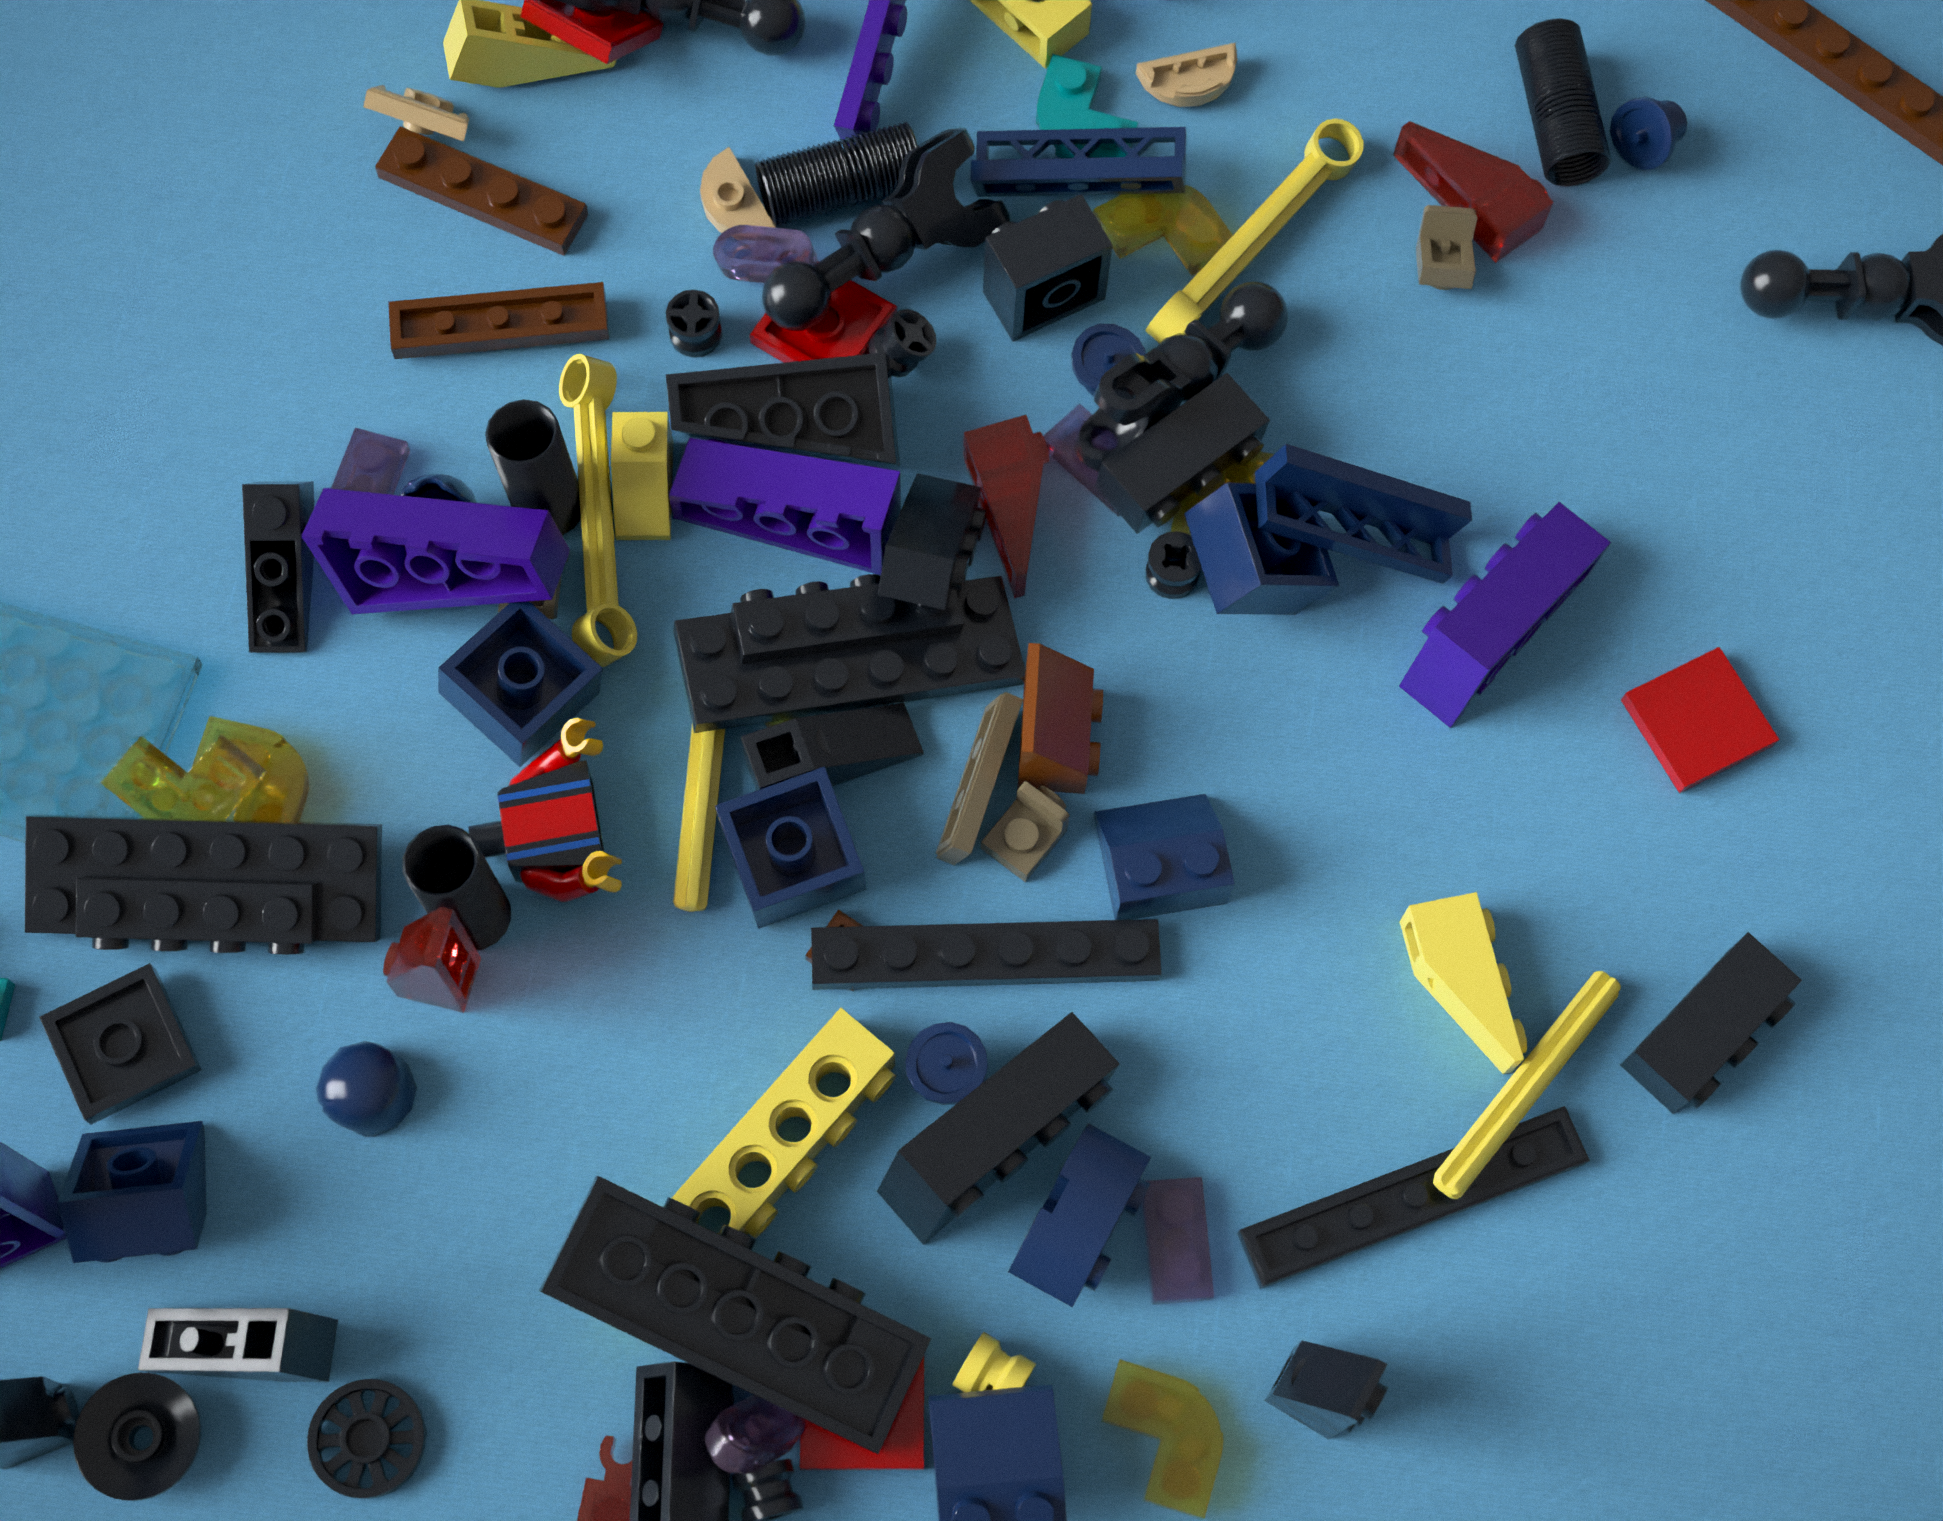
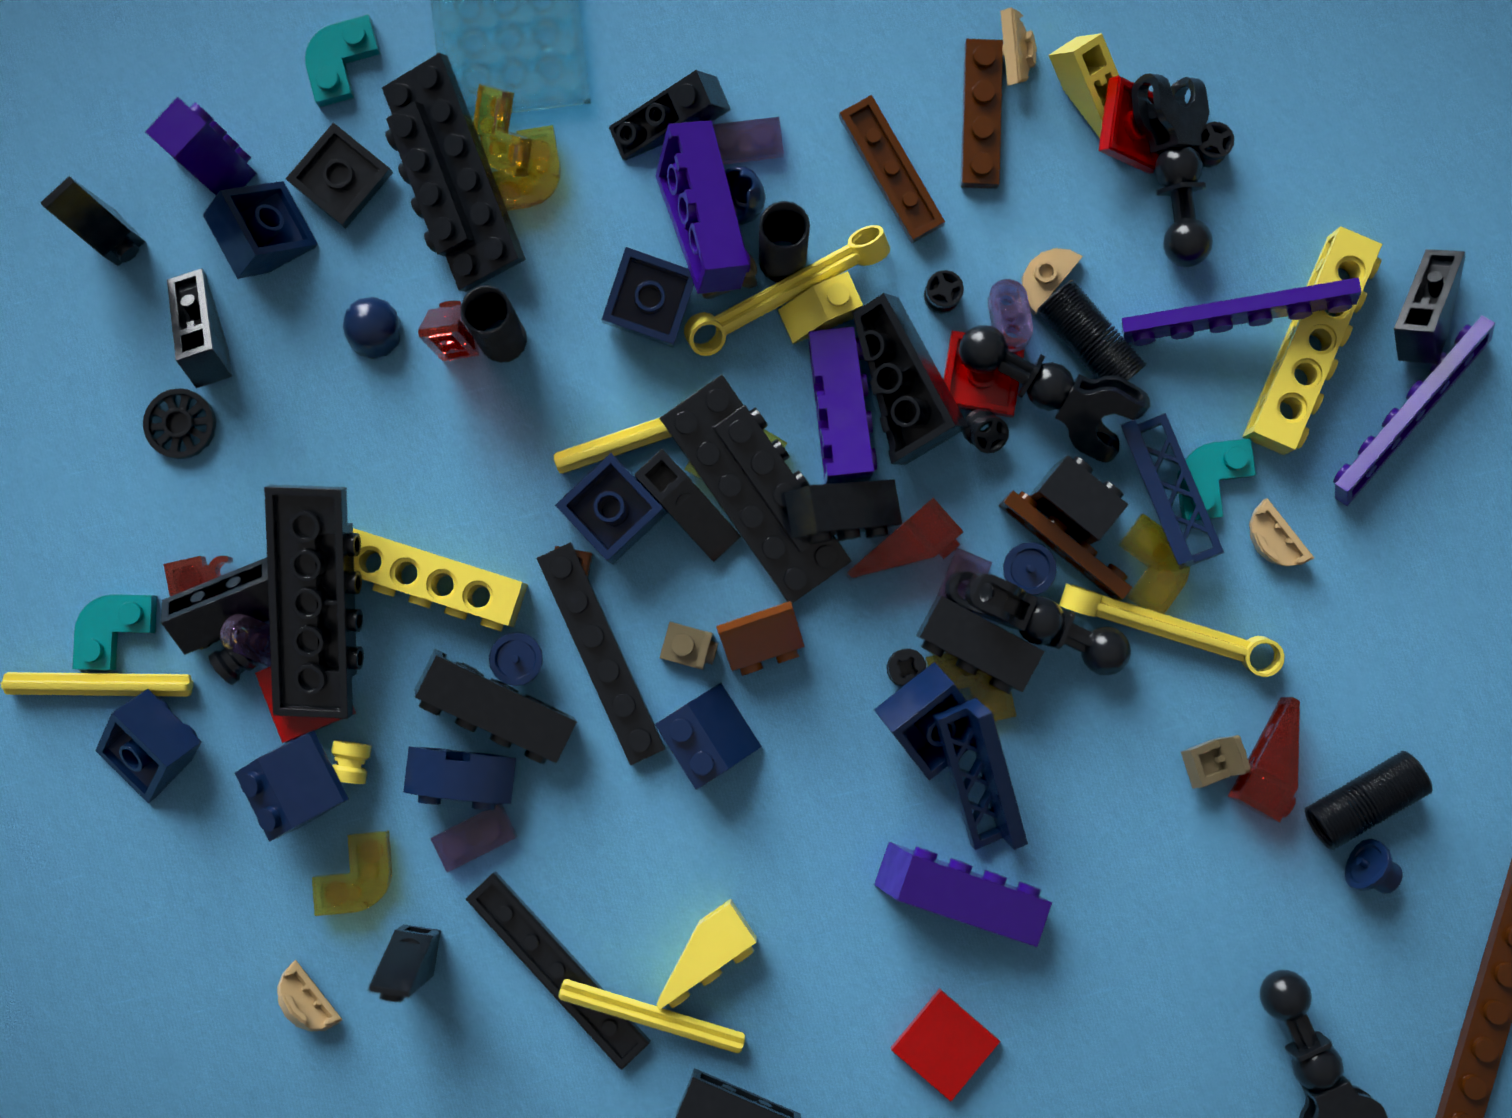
camera: 75 degrees right, 15 degrees up
black dish [73,1372,201,1501] -> none
torso [468,718,622,902] -> none
dark tan tile [935,692,1023,865] -> none
none -> reddish brown plate [999,491,1133,600]

